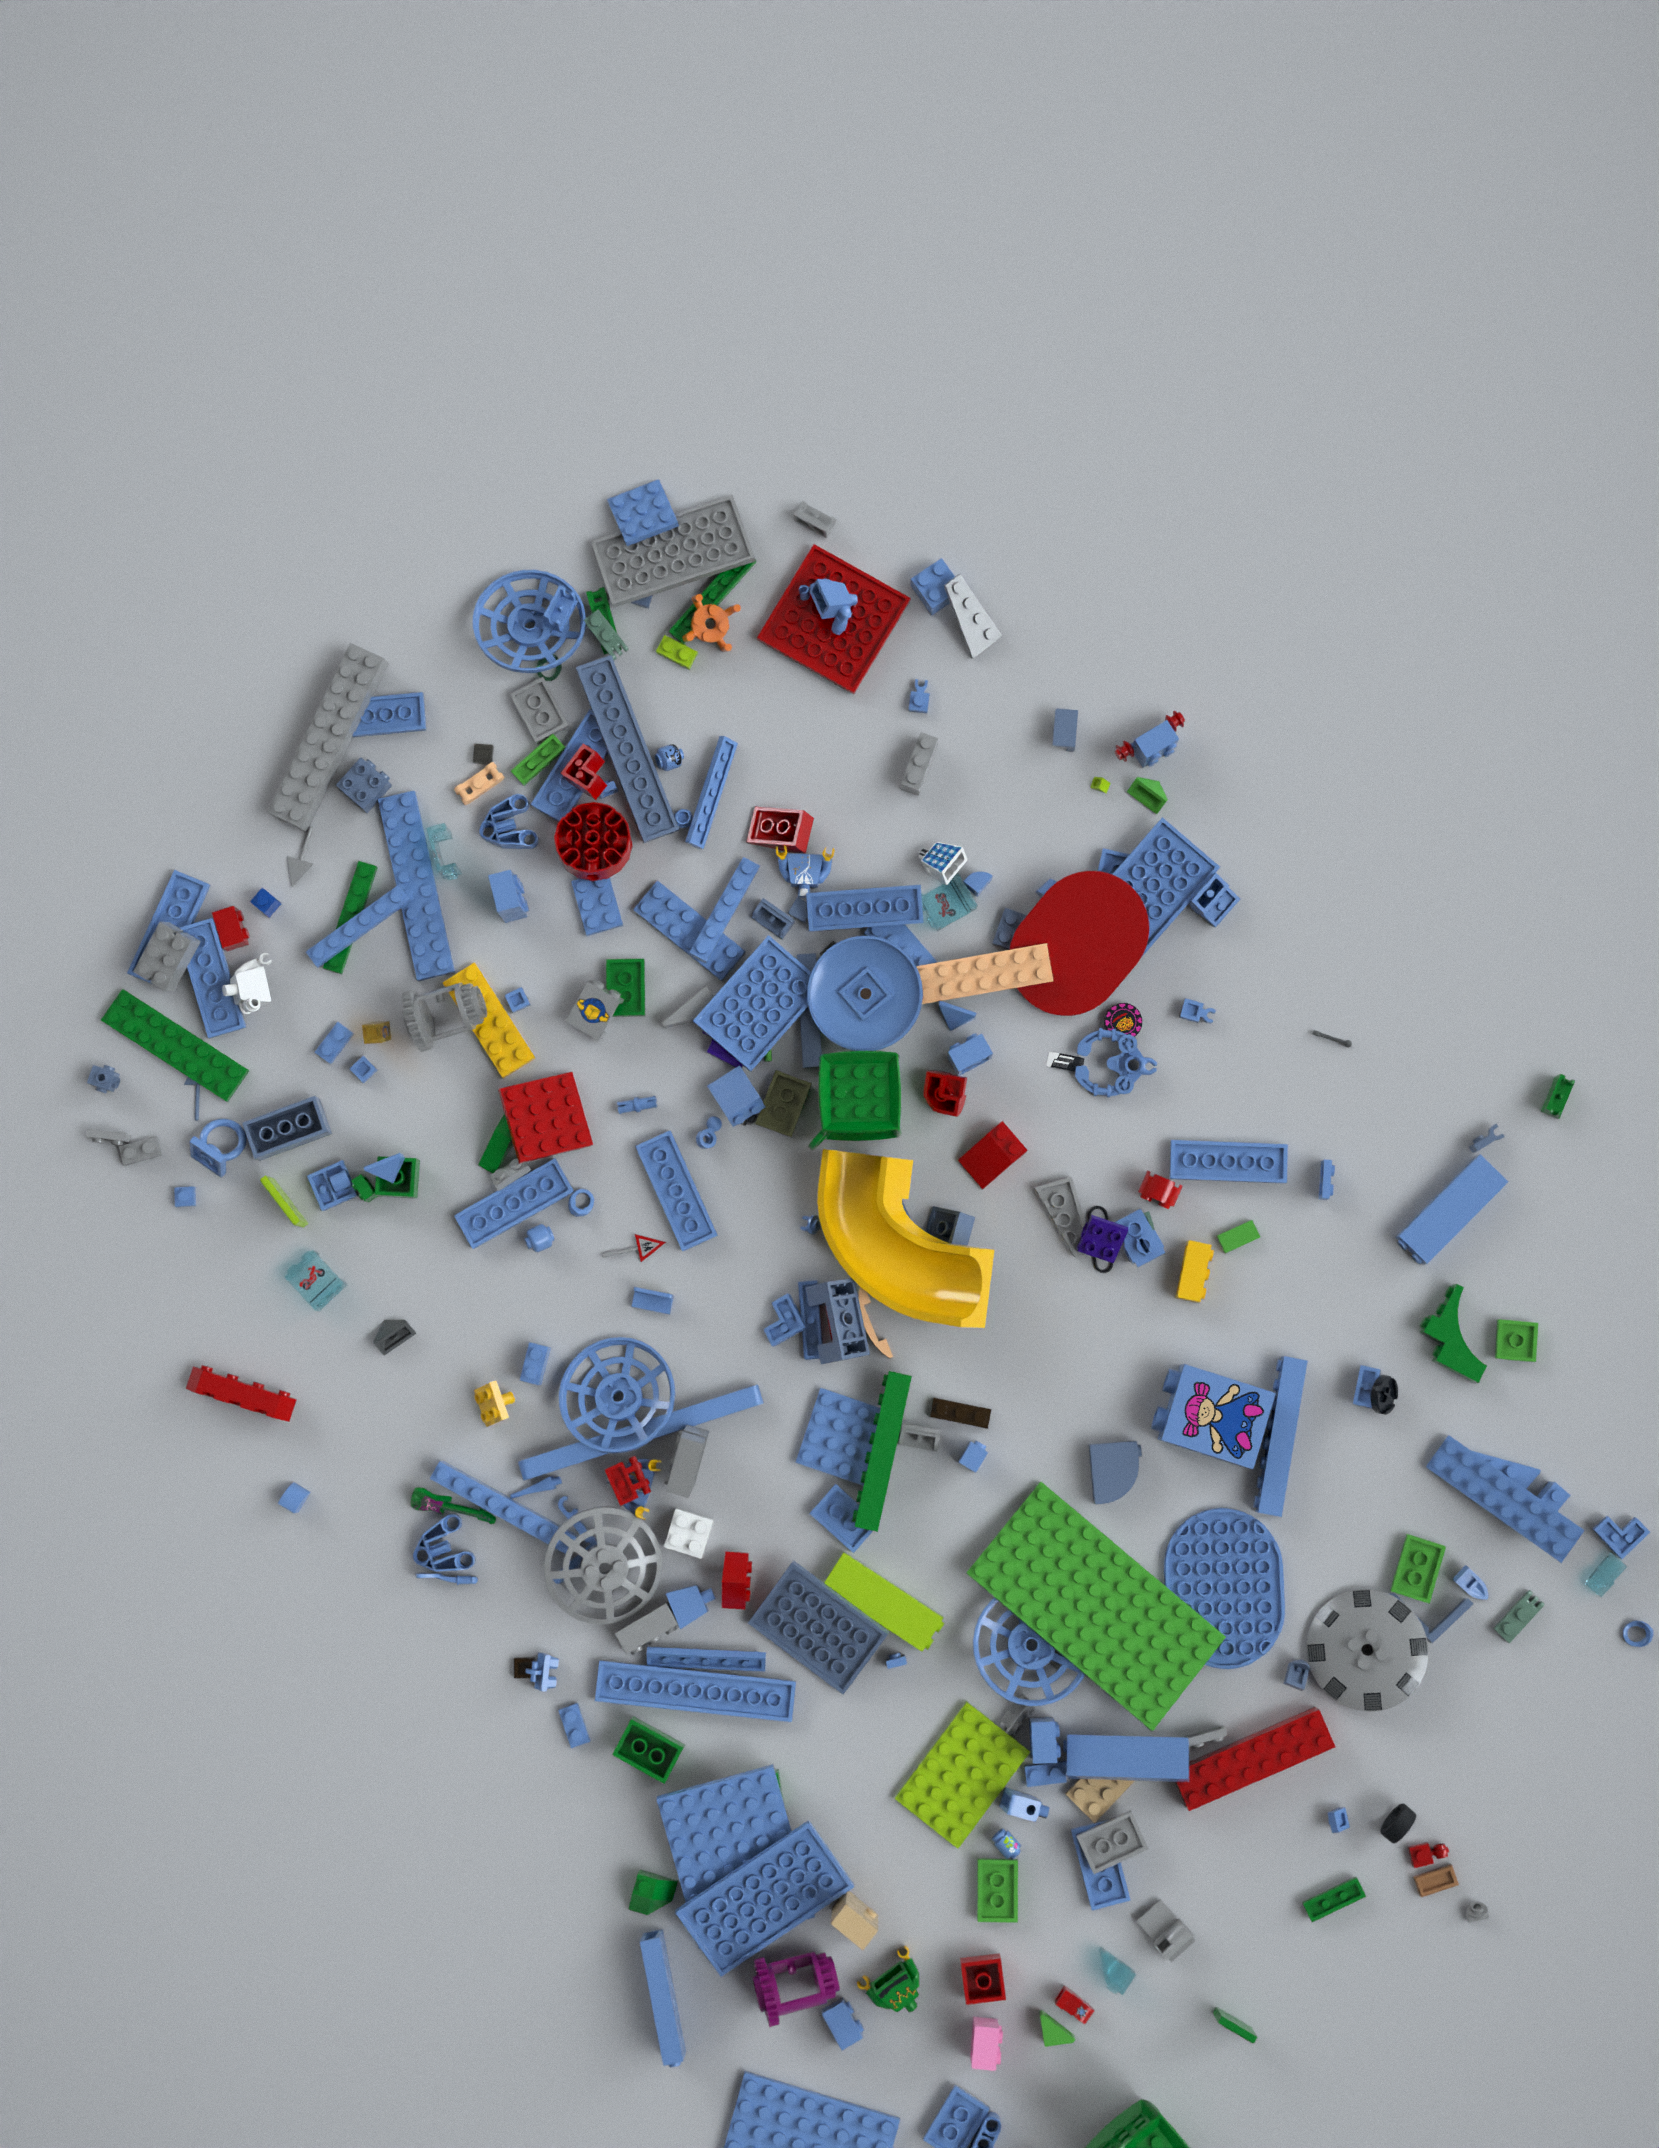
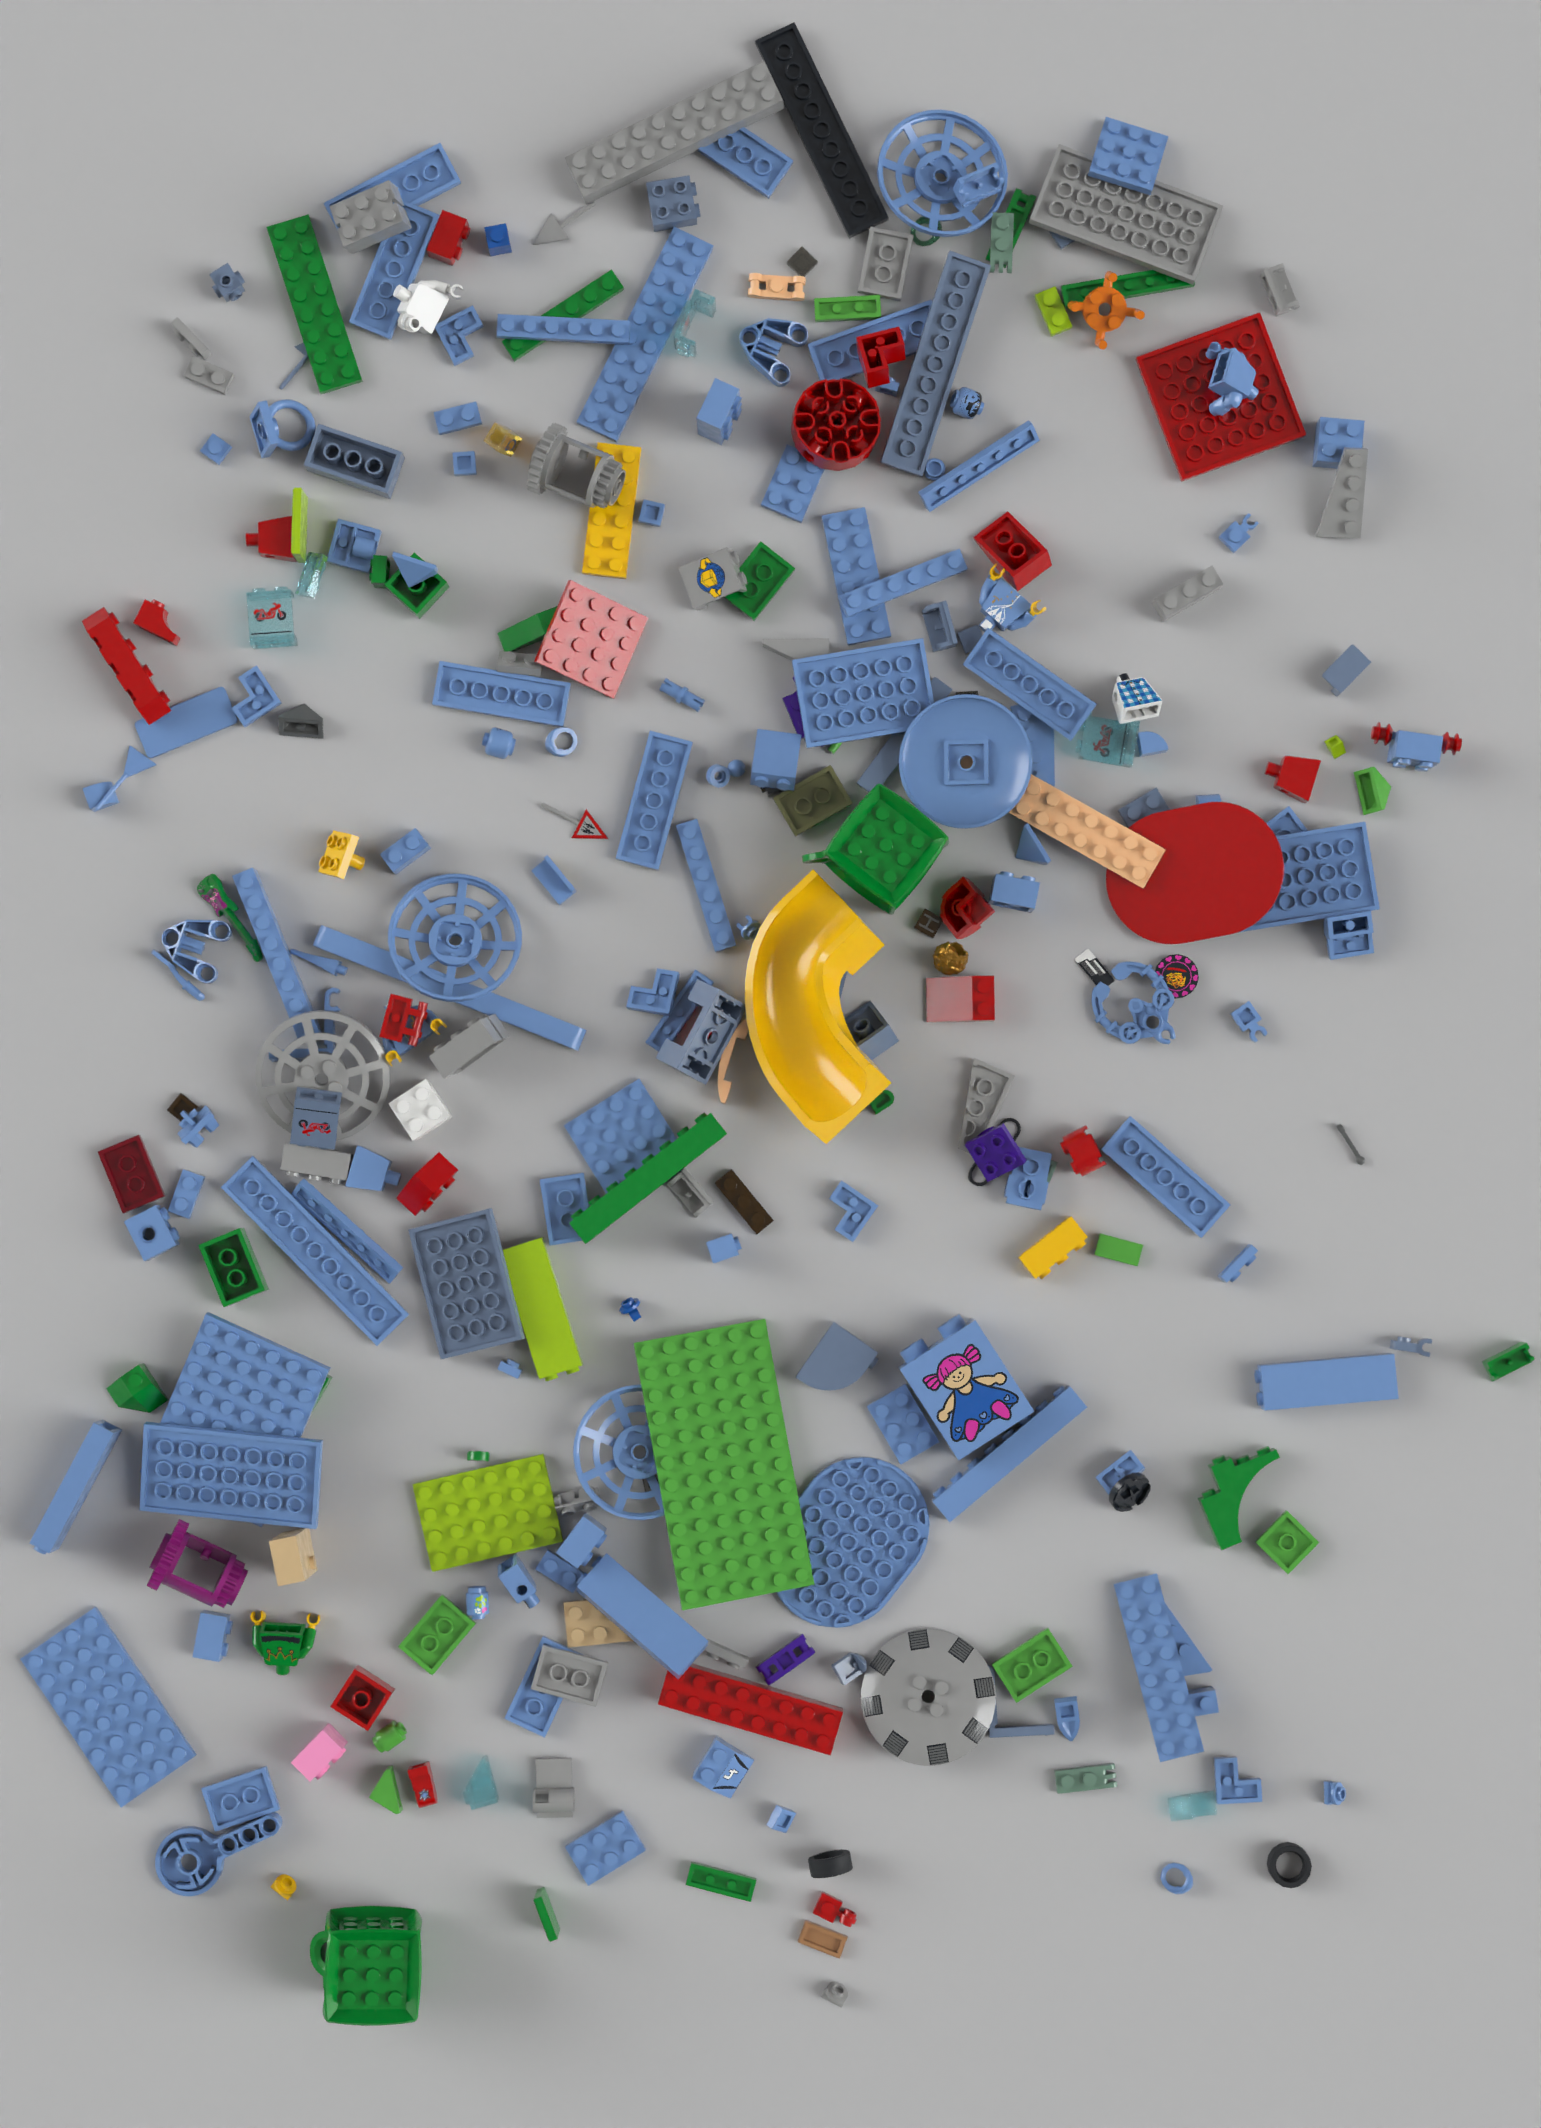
camera: 30 degrees right, 5 degrees up
none -> medium blue piece [95,746,157,810]
none -> dark red plate [98,1135,165,1214]
none -> medium blue brick [124,1205,180,1261]
none -> red arch [133,599,181,646]
none -> medium blue piece [135,687,238,758]
none -> medium blue plate [232,665,282,727]
none -> red torso [246,516,297,562]
none -> sand blue panel [290,1087,342,1150]
none -> clear light blue plate [295,552,328,598]
none -> bright green brick [372,1720,407,1753]
none -> medium blue plate [435,305,484,366]
none -> green tile [467,1451,490,1461]
none -> medium blue plate [565,1811,646,1886]
none -> blue plate [619,1297,641,1322]
none -> medium blue plate [676,819,736,952]
none -> medium blue slope [692,1736,754,1799]
none -> black plate [755,22,889,239]
none -> dark purple plate [755,1634,815,1686]
none -> medium blue plate [829,1180,878,1242]
none -> medium blue plate [867,1384,939,1464]
none -> green tile [869,1090,894,1115]
none -> dark brown tile [914,909,943,939]
none -> pearl gold piece [933,941,969,975]
none -> red torso [1264,756,1321,803]

